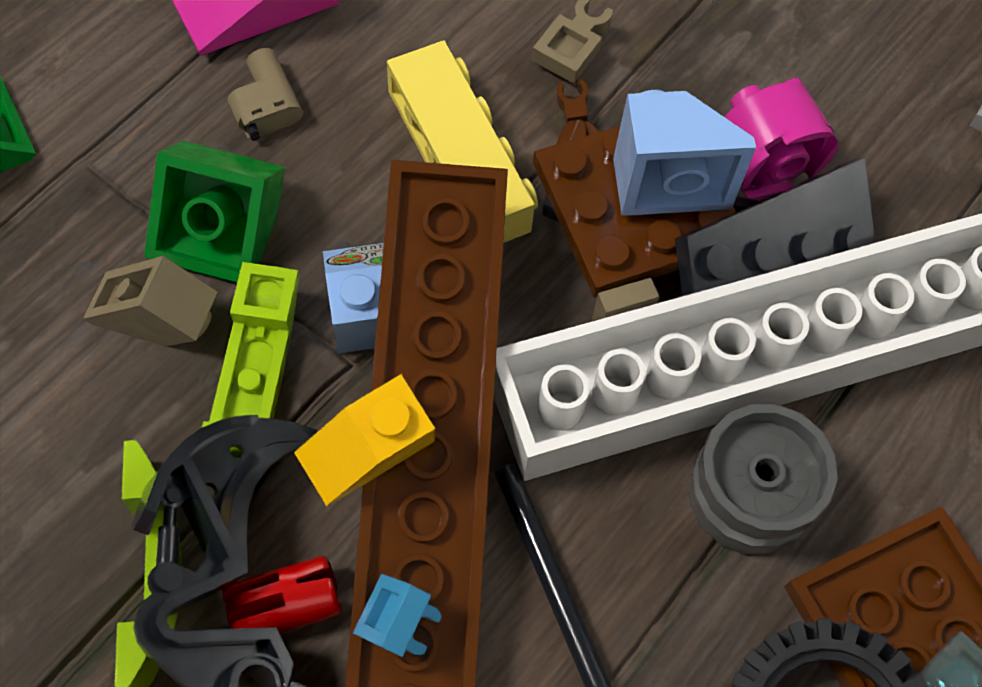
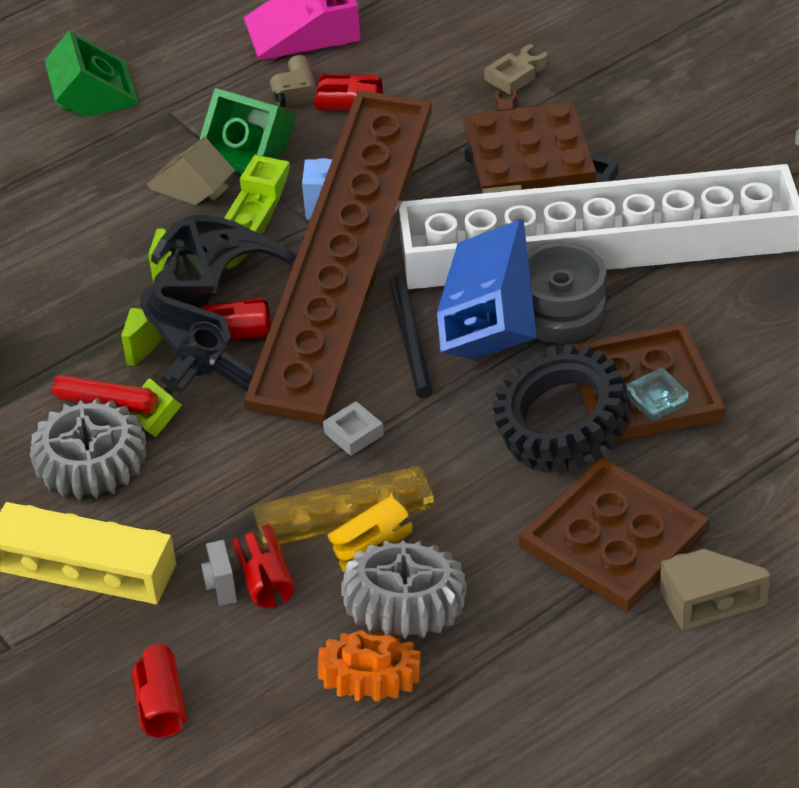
camera: 20 degrees right, 20 degrees down
yellow slope [294,374,435,507] -> none
dark azure tile [353,574,442,657] -> none
light yellow brick [387,40,538,243] -> none
light blue slope [613,90,756,216] -> none
black wing [675,157,875,295] -> none
dark pink brick [724,78,839,201] -> none
none -> red arm [314,74,383,111]
none -> blue slope [437,219,537,360]

